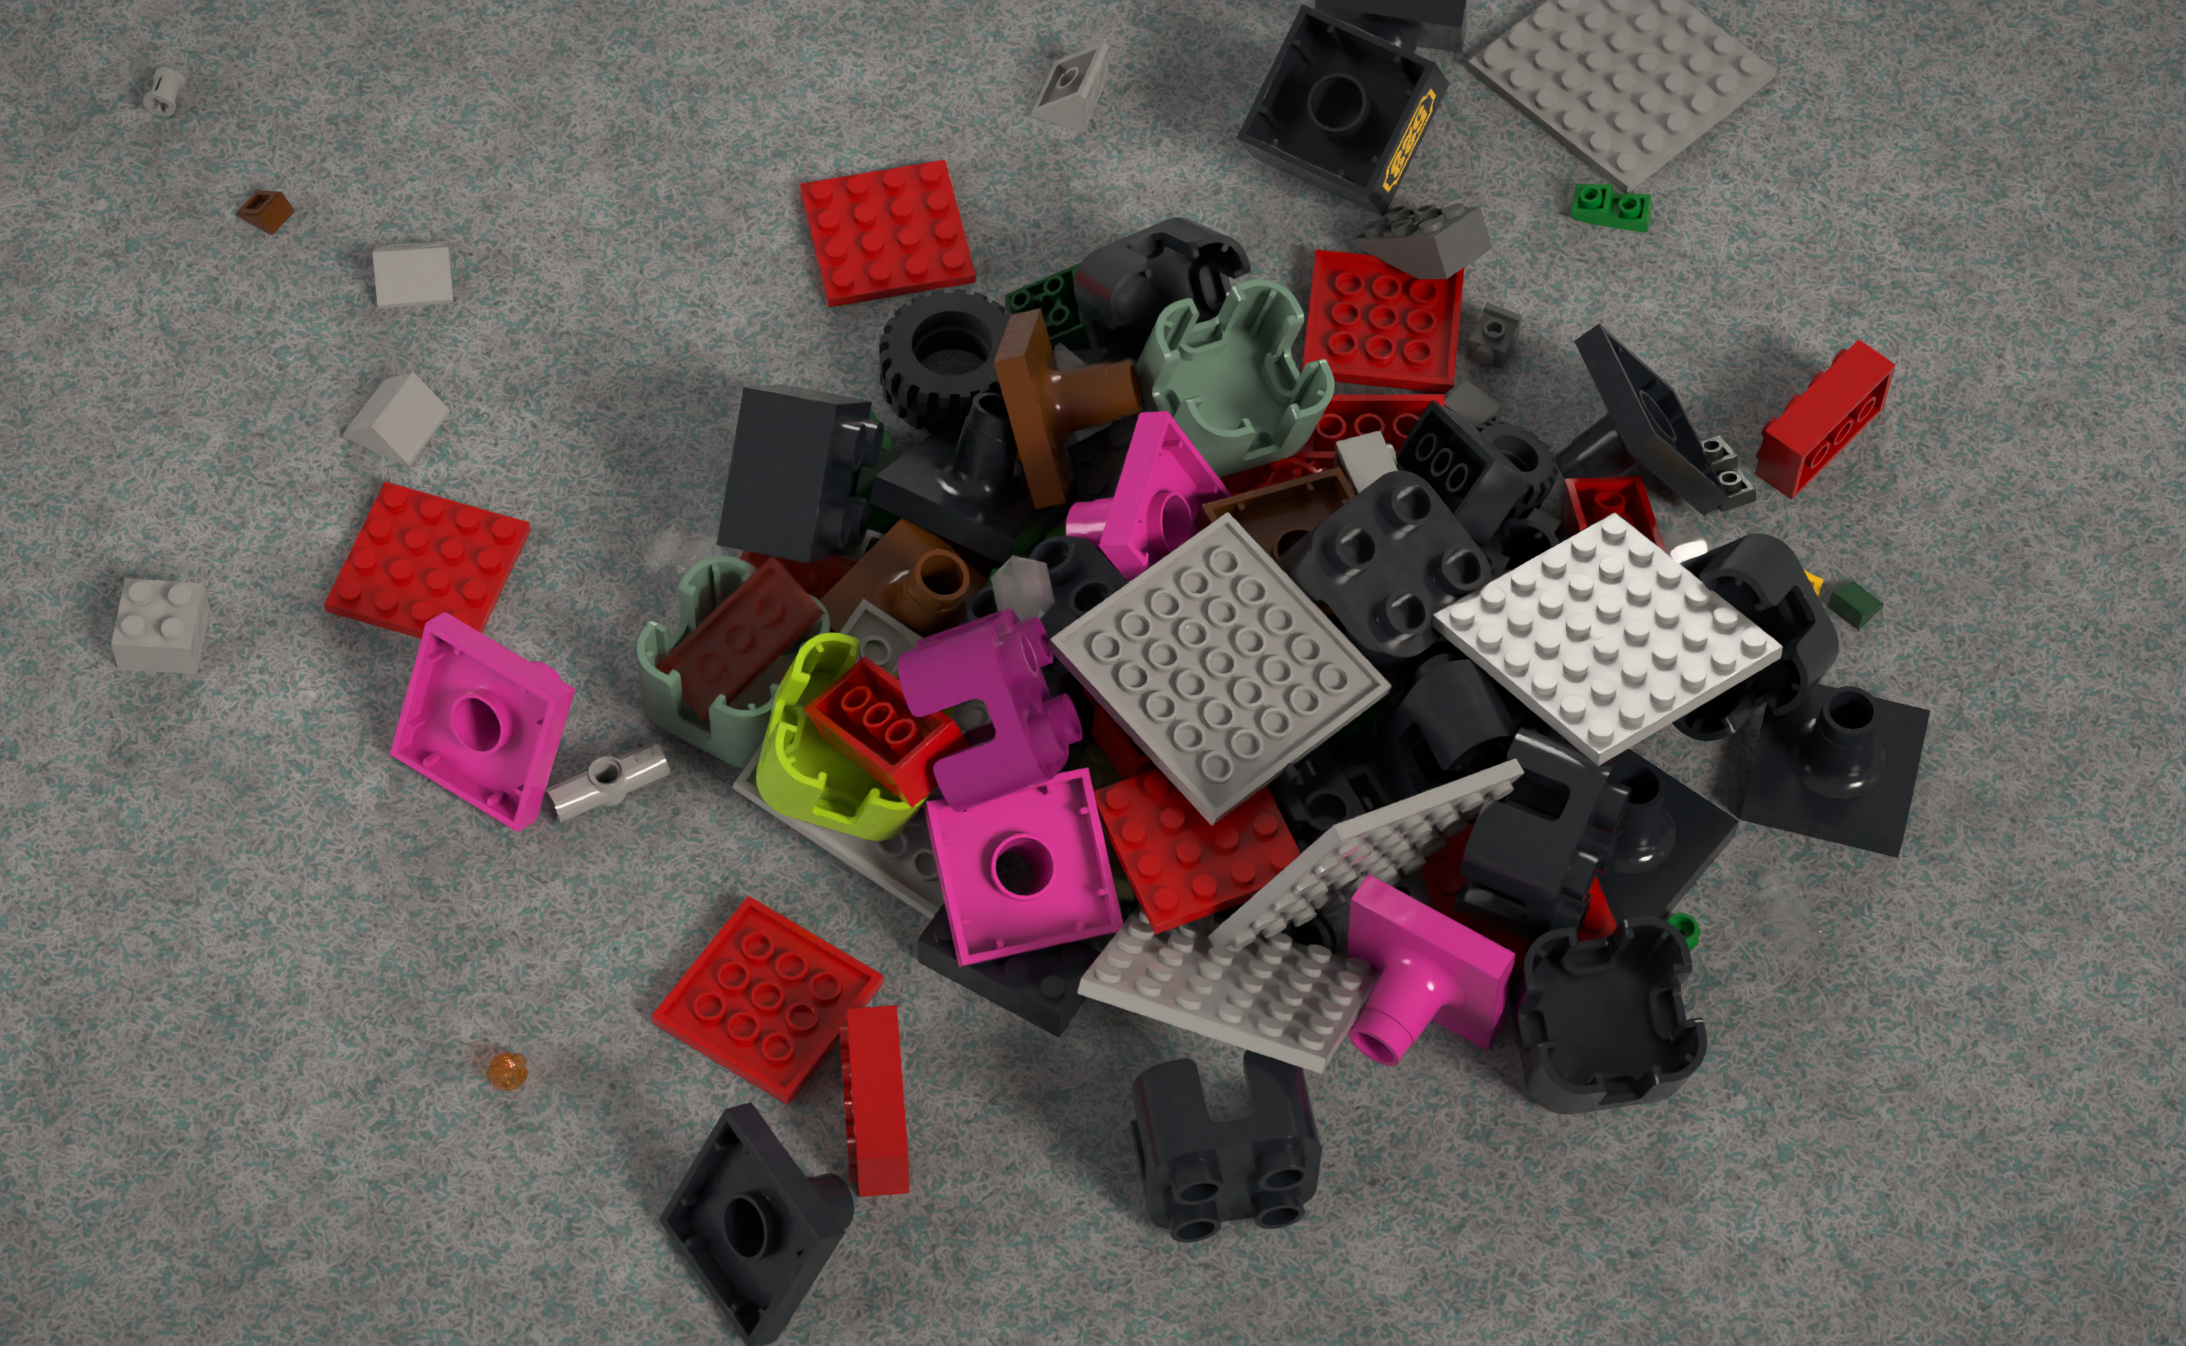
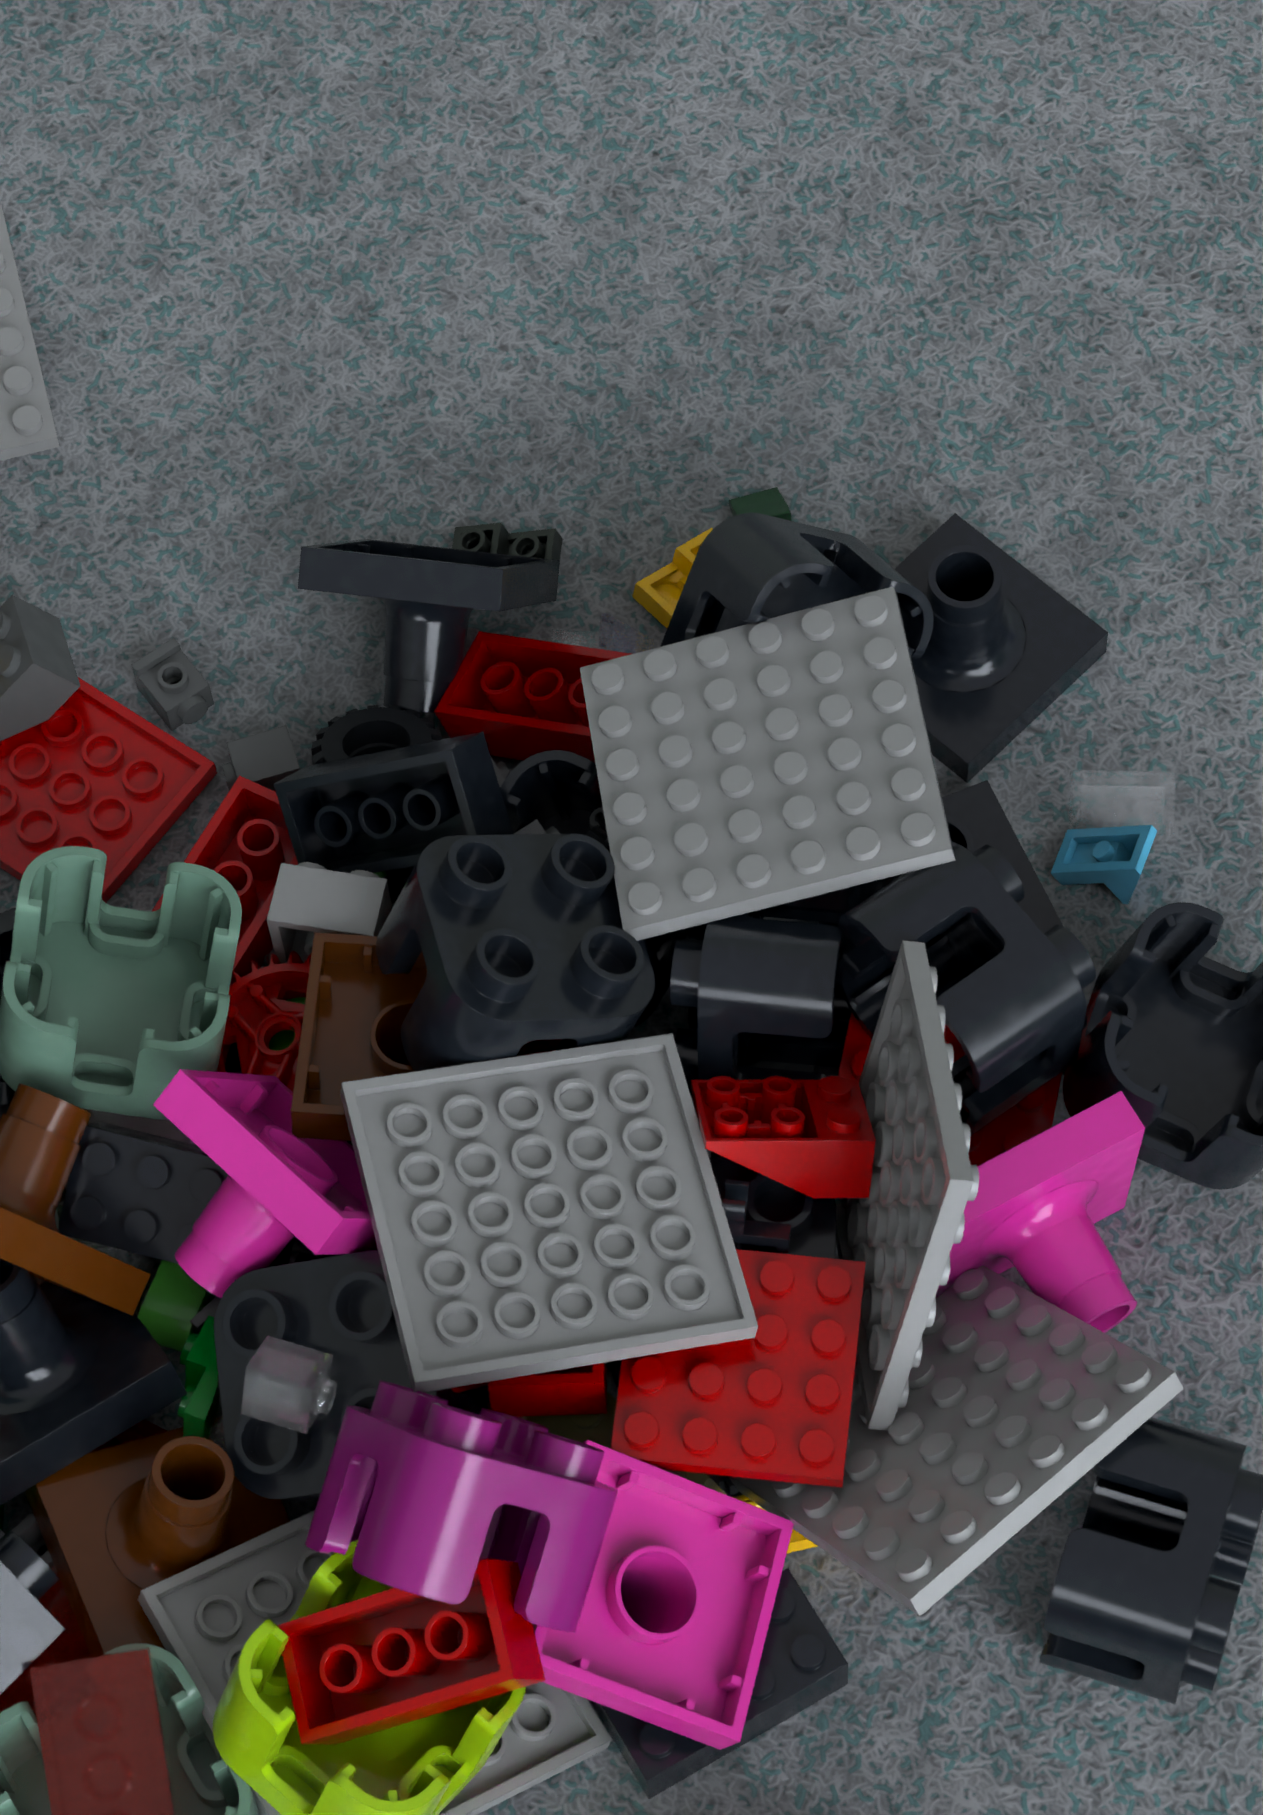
camera: 55 degrees left, 5 degrees up
green slope [1571,184,1653,232] -> none
green plate [1667,913,1701,950] -> none
red brick [1755,339,1896,500] -> none
none -> red slope [690,1076,876,1198]
none -> medium azure slope [1051,825,1157,904]

